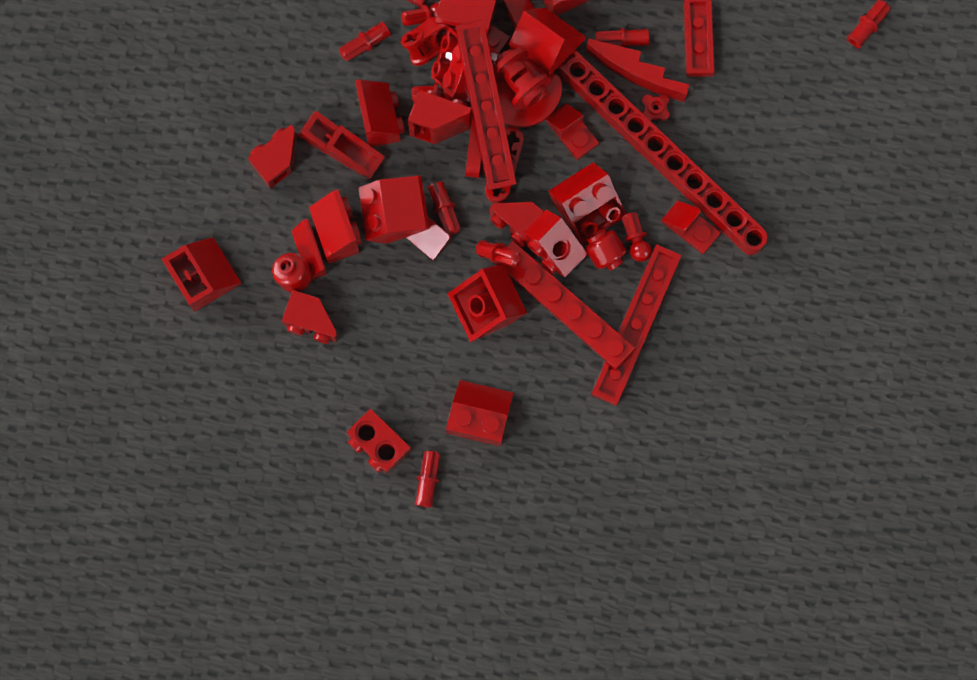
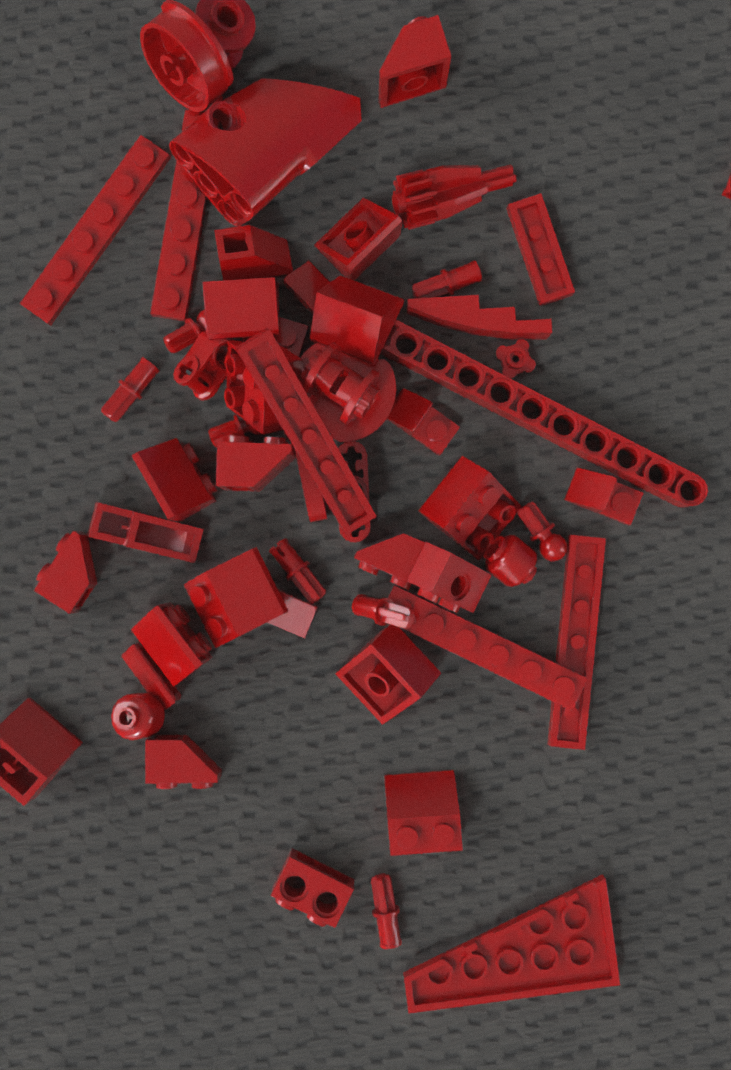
camera: 15 degrees left, 10 degrees up
none -> red wing [403,874,620,1014]

